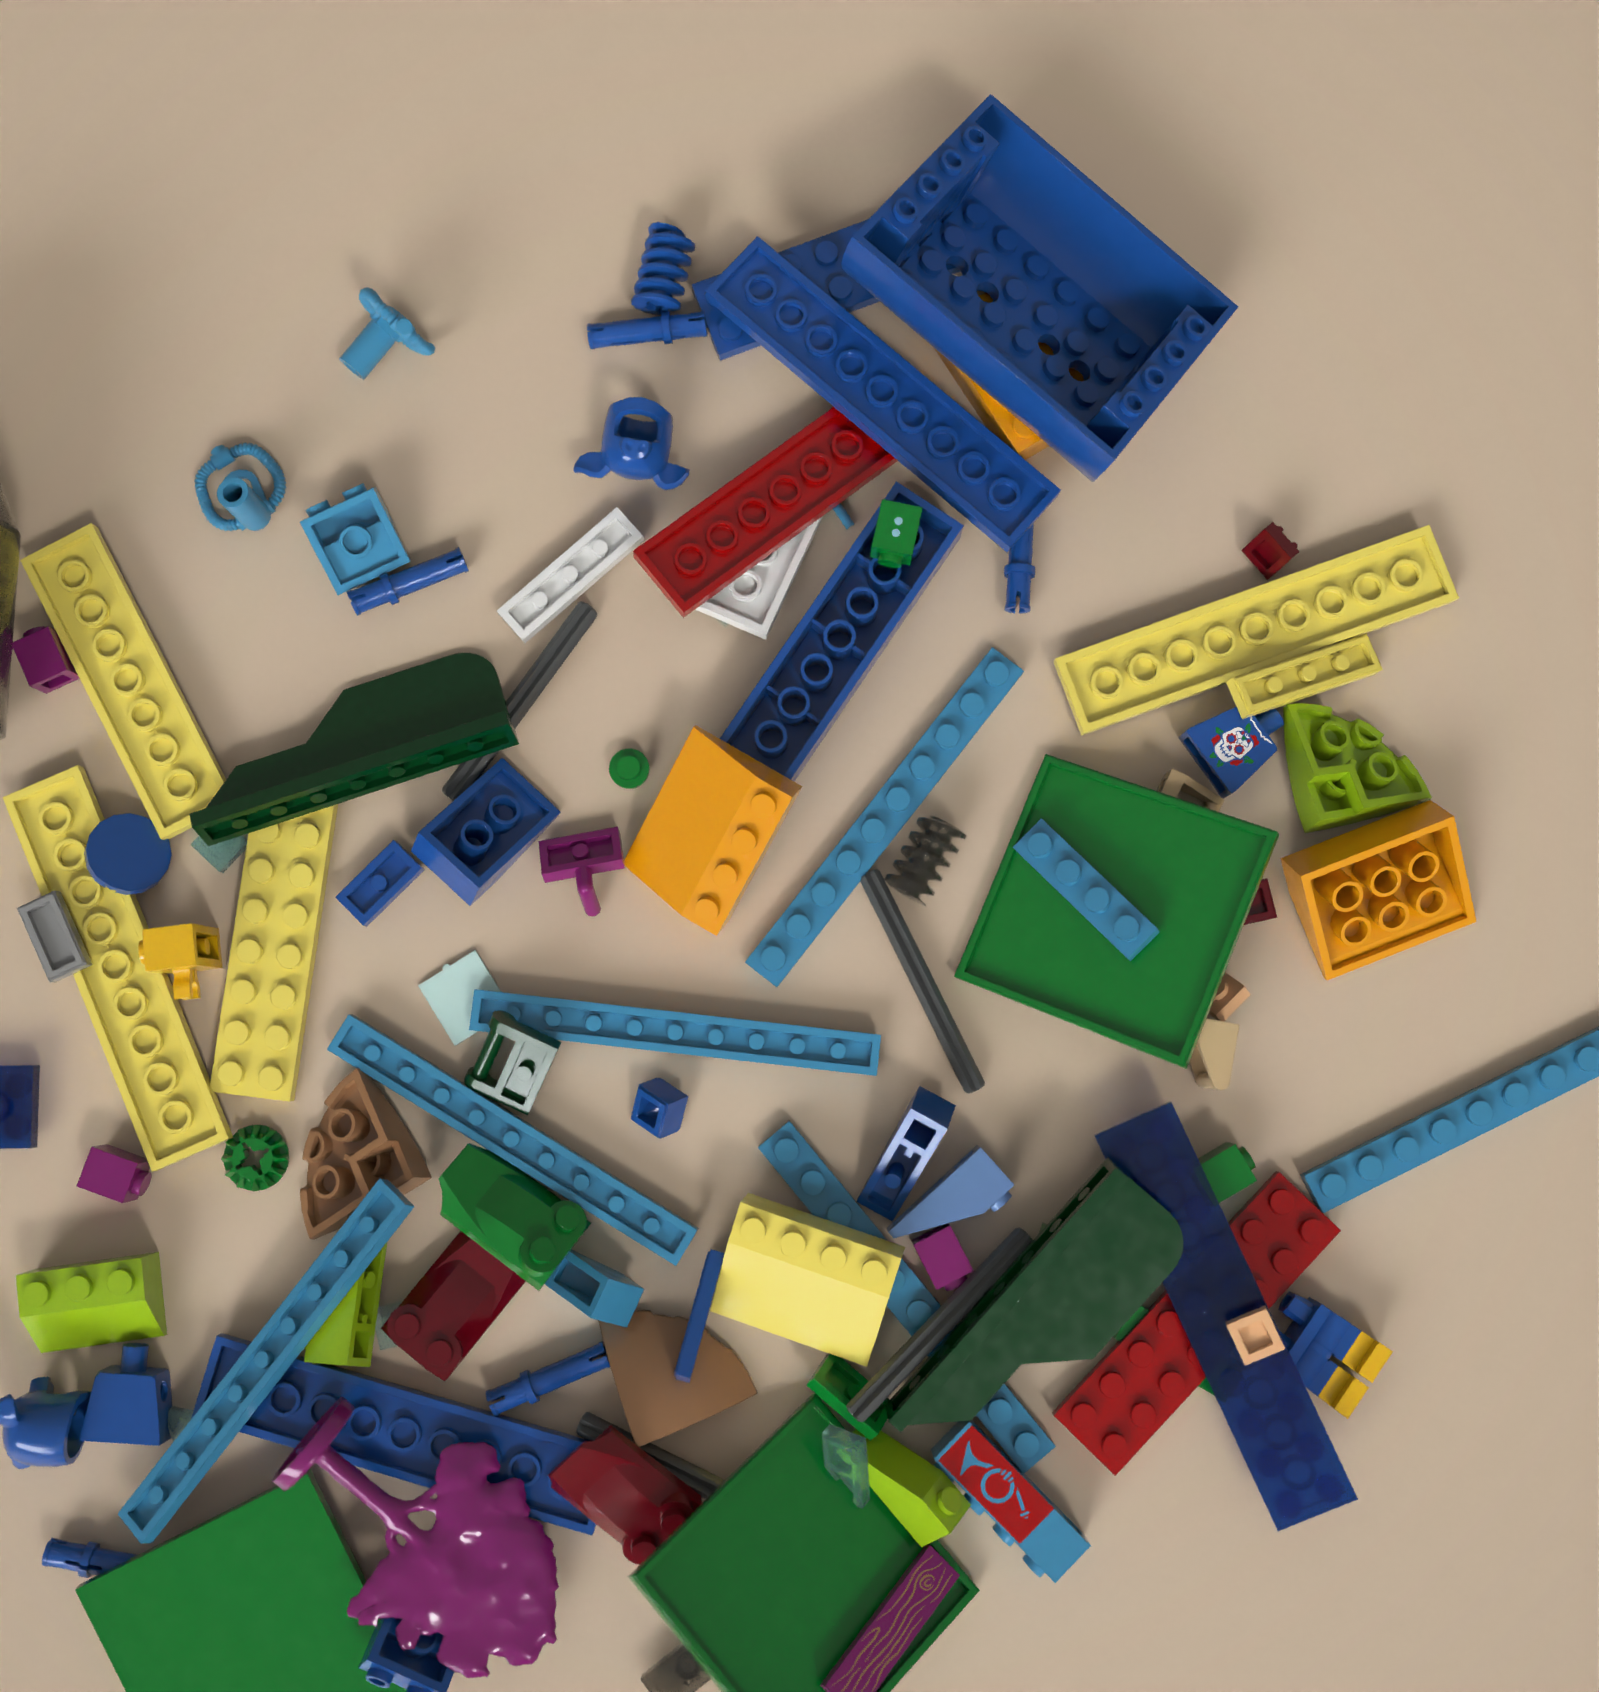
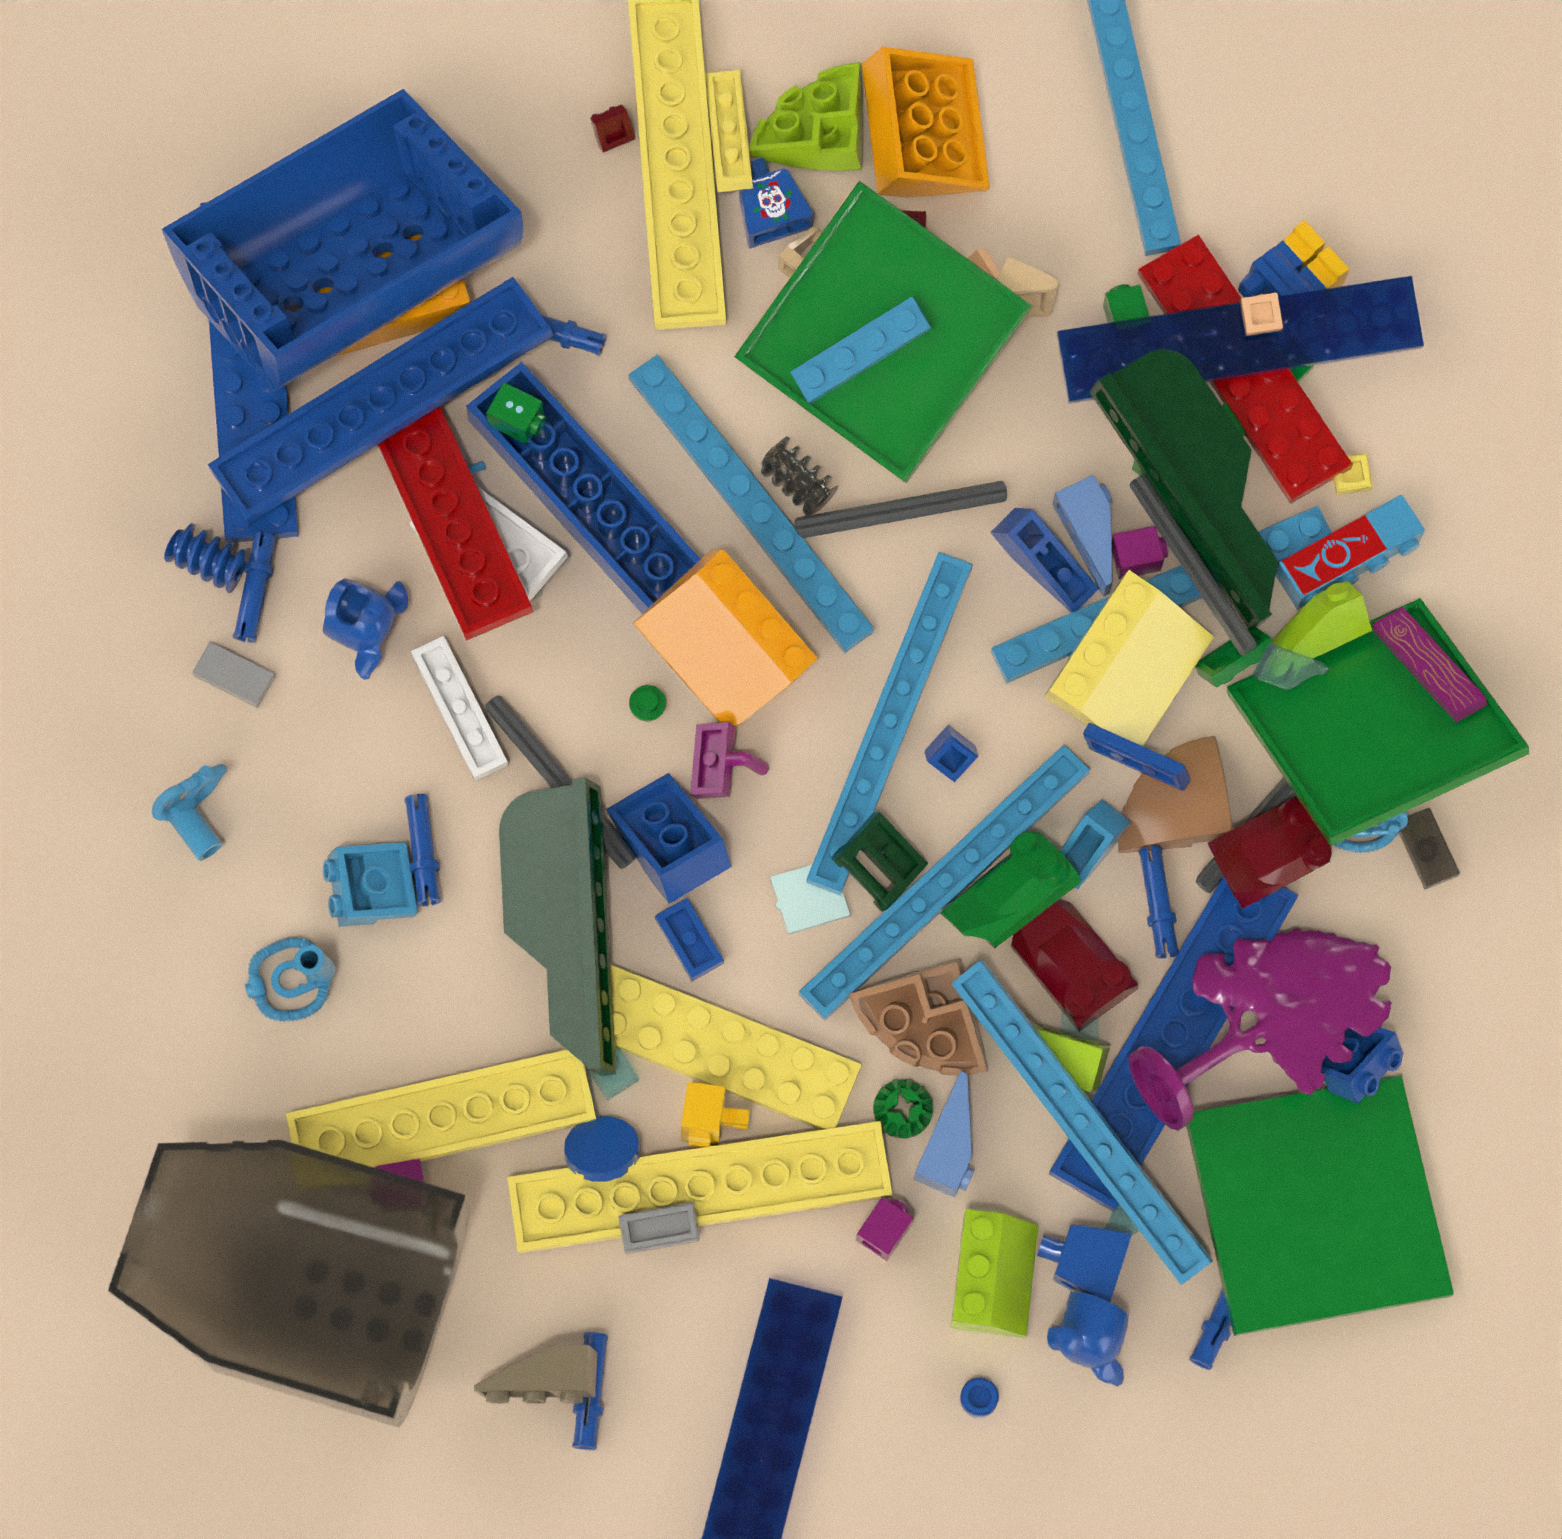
camera: 80 degrees left, 10 degrees down
none -> light grey tile [192,642,275,708]
none -> medium blue slope [914,1071,975,1198]
none -> light yellow tile [1333,453,1373,495]

